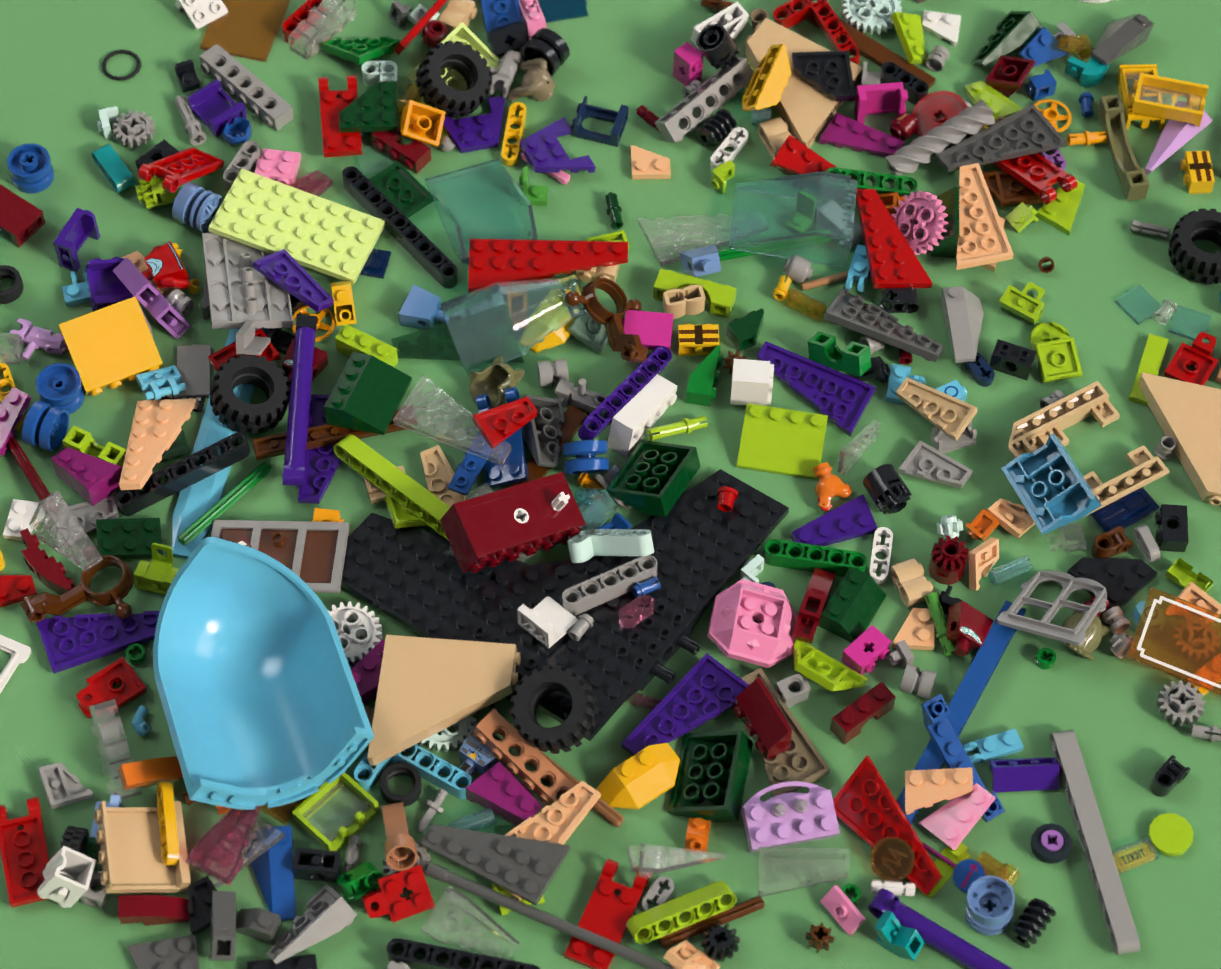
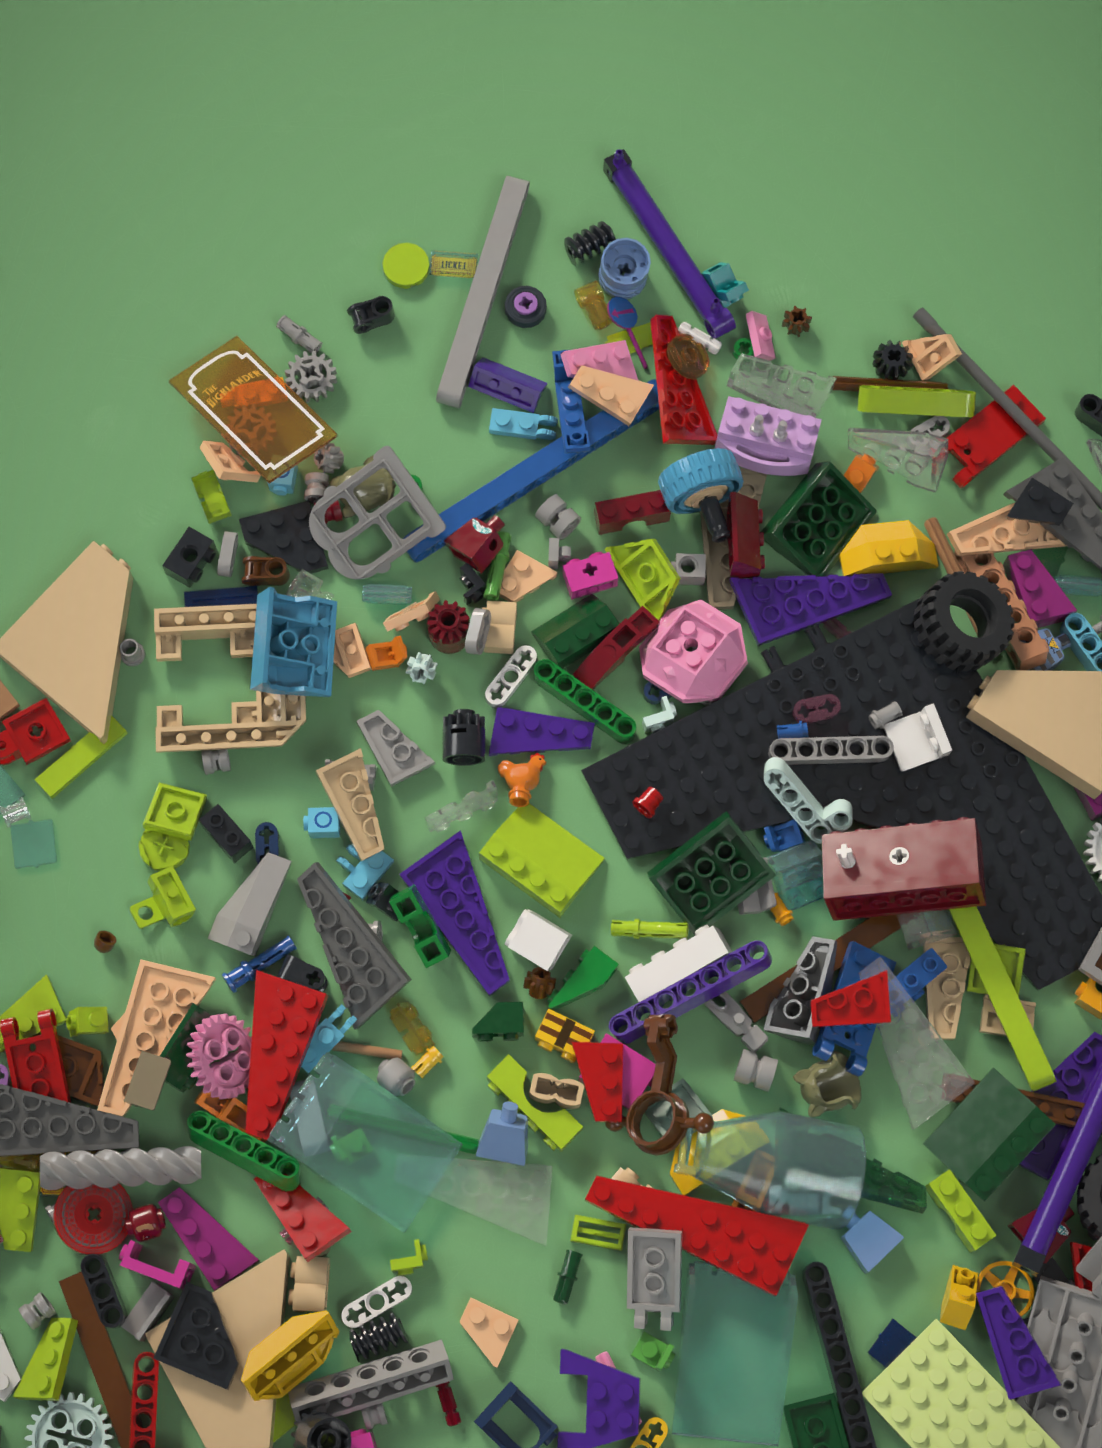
camera: 155 degrees left, 15 degrees up
blue wheel [562,440,610,474] -> none
none -> dark tan panel [124,1051,171,1110]
none -> blue pin [222,936,297,993]
none -> light grey beam [465,608,491,655]
none -> red wing [571,1042,623,1123]
none -> light grey tile [627,1227,682,1331]
none -> dark azure wheel [658,448,743,543]
none -> black wing [1006,478,1074,526]

